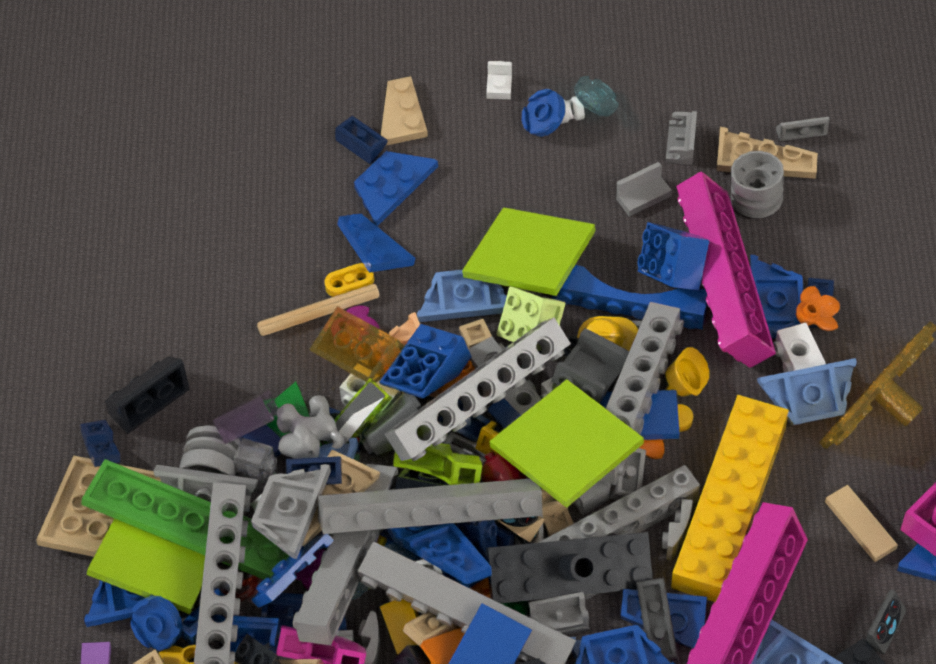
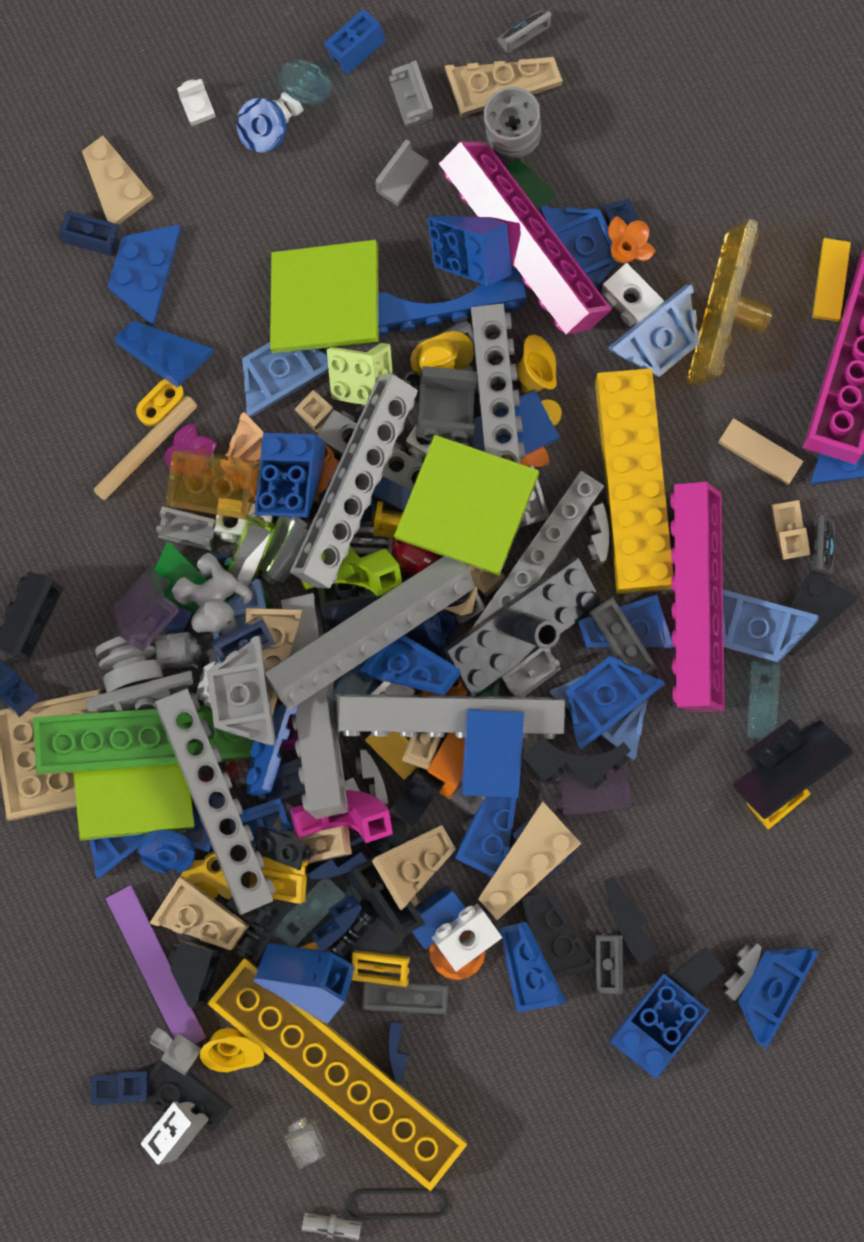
camera: 25 degrees left, 25 degrees up
none -> light grey hinge [156,506,216,551]
none -> blue hinge [324,9,386,75]
none -> dark green slope [506,158,555,211]
none -> tan slope [770,500,810,560]

